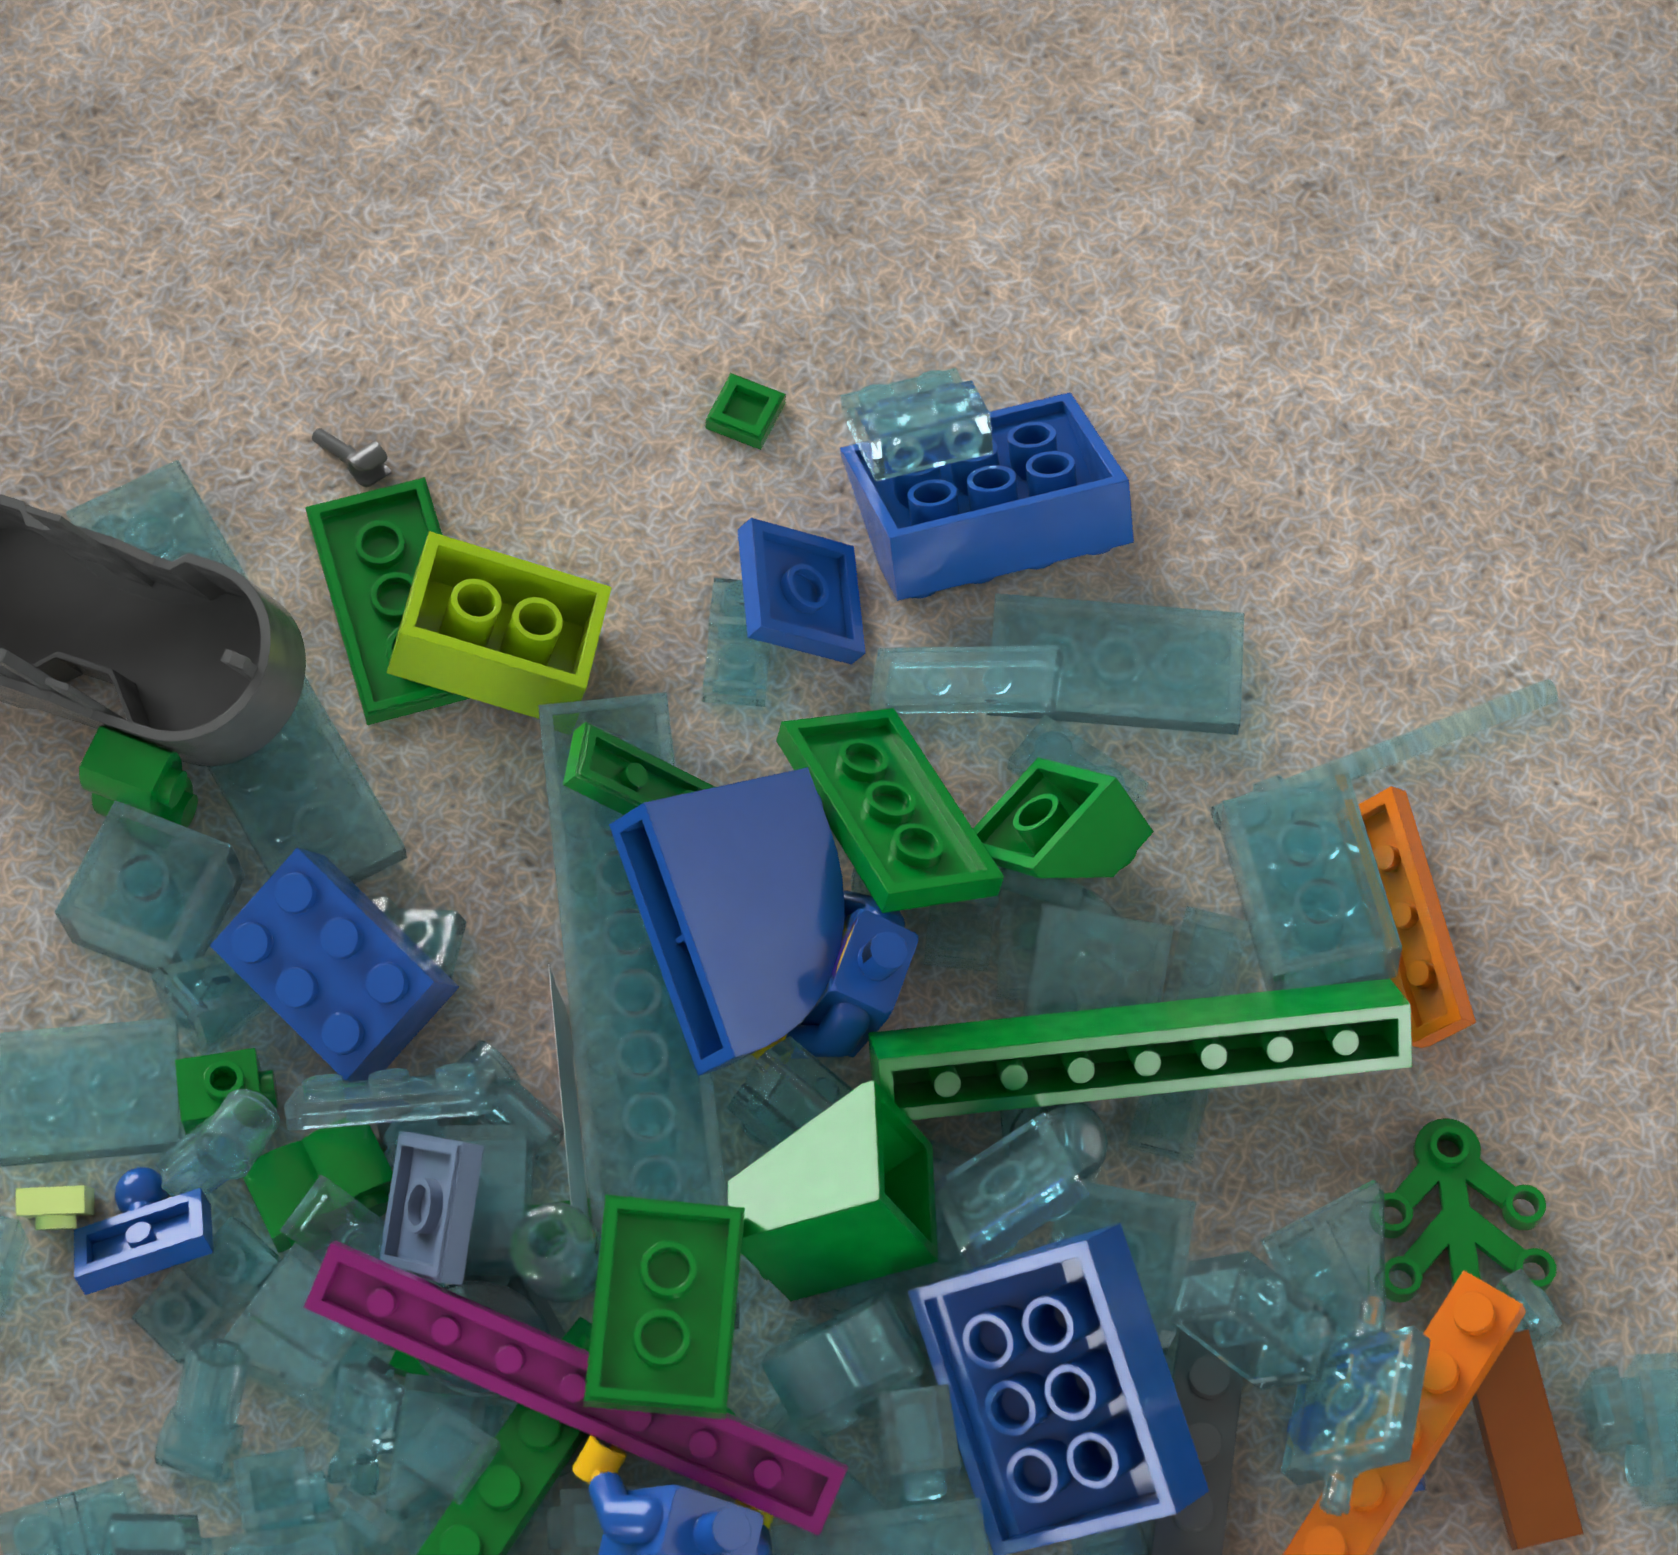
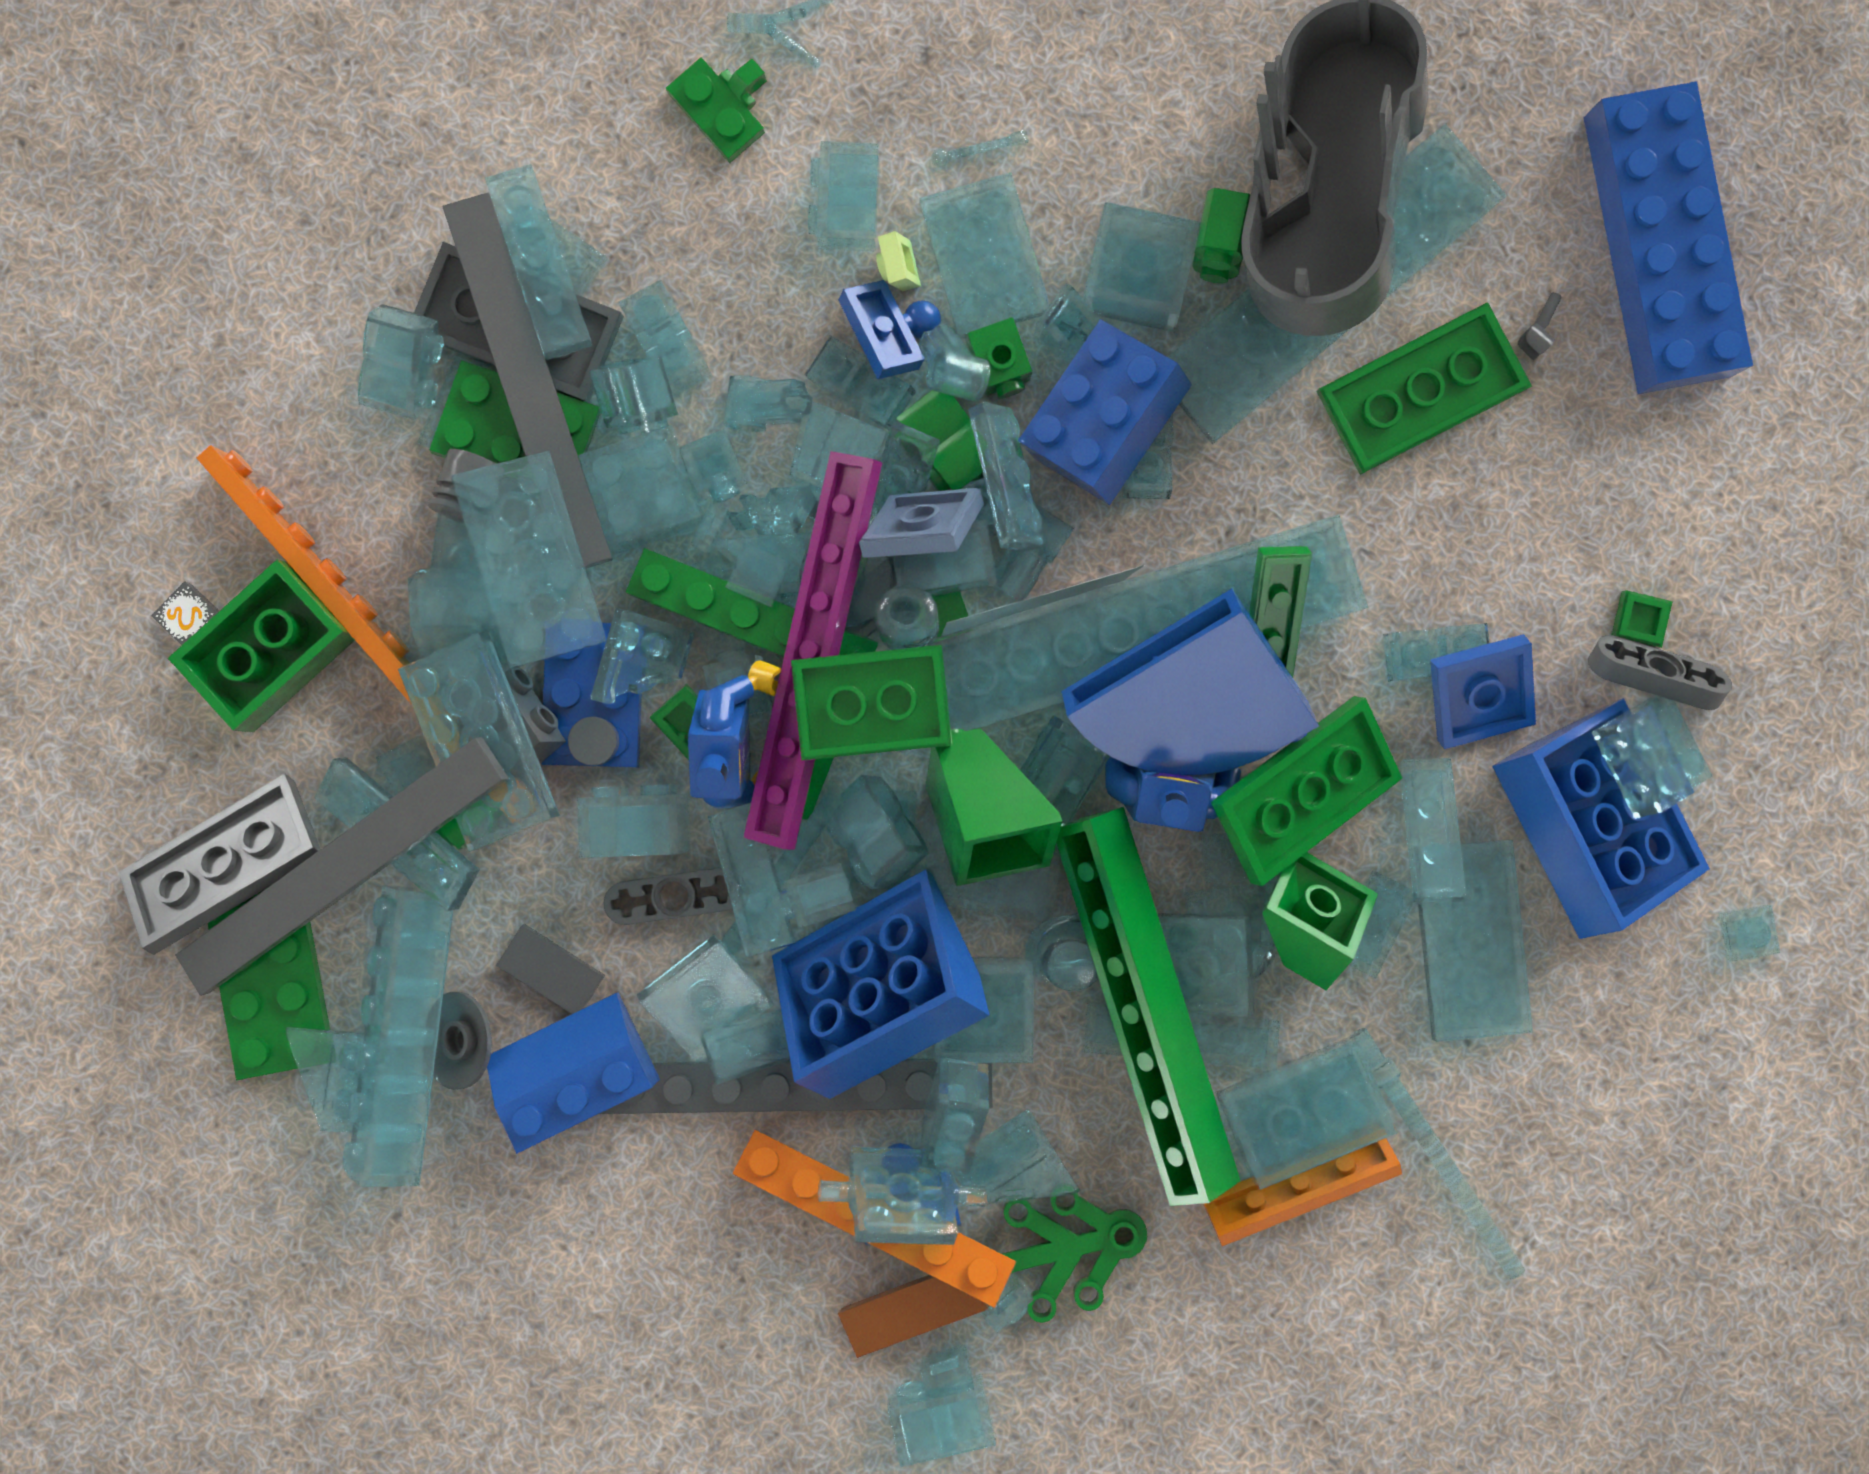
camera: 80 degrees right, 25 degrees up
lime brick [387,531,612,728] -> none
clear light blue plate [934,1112,1090,1270] -> none
none -> blue brick [1583,81,1753,395]
none -> dark grey beam [1588,635,1732,710]
none -> clear light blue plate [1718,905,1780,961]

